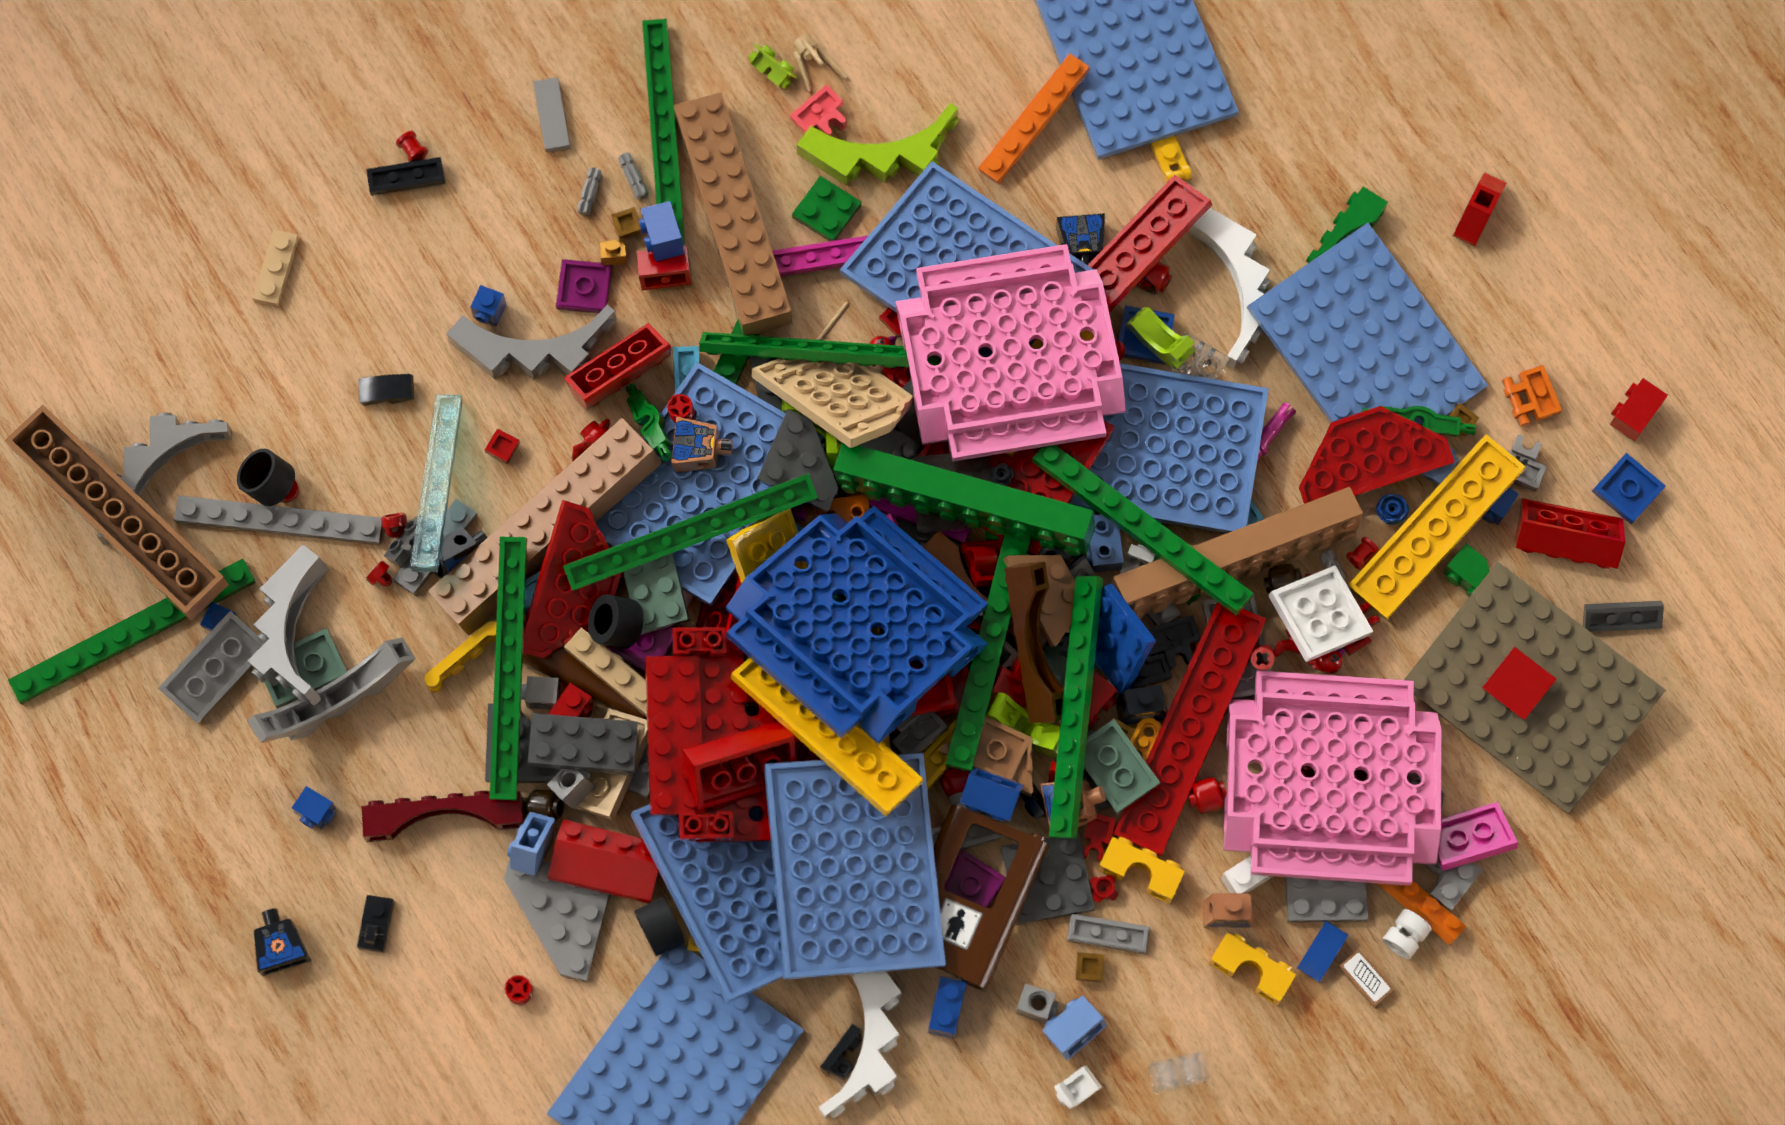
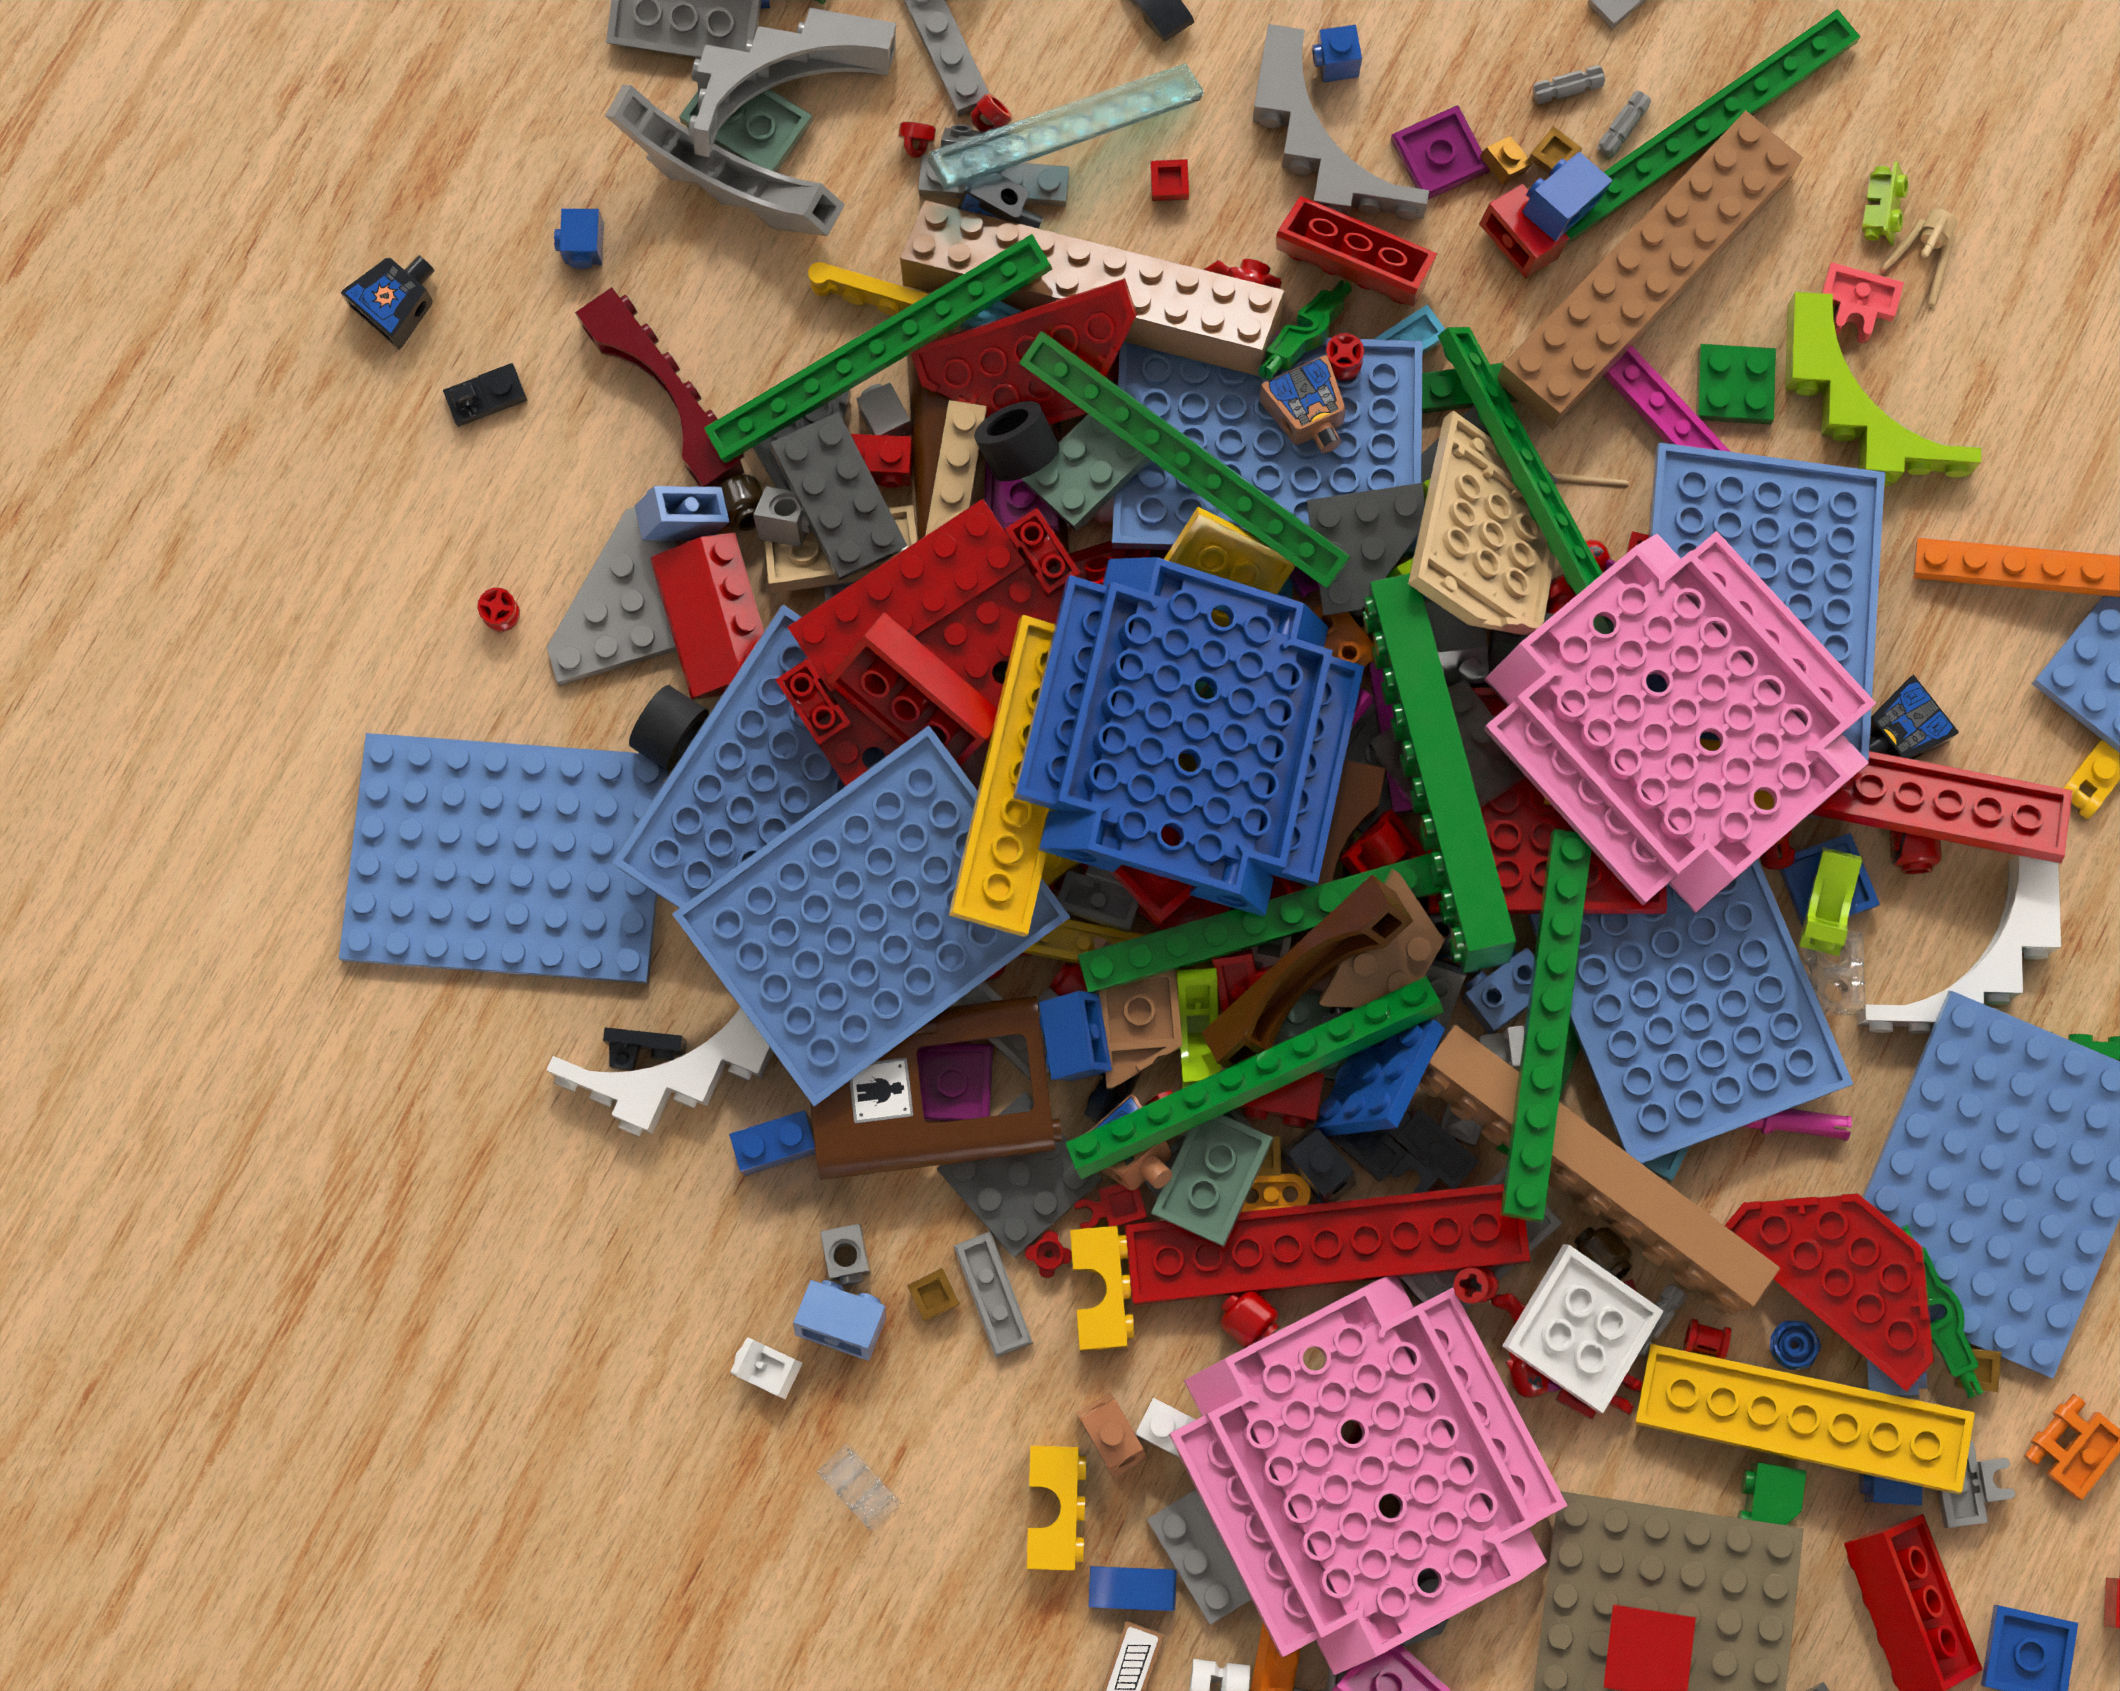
camera: 65 degrees right, 5 degrees up
black plate [989,463,1015,486] -> none

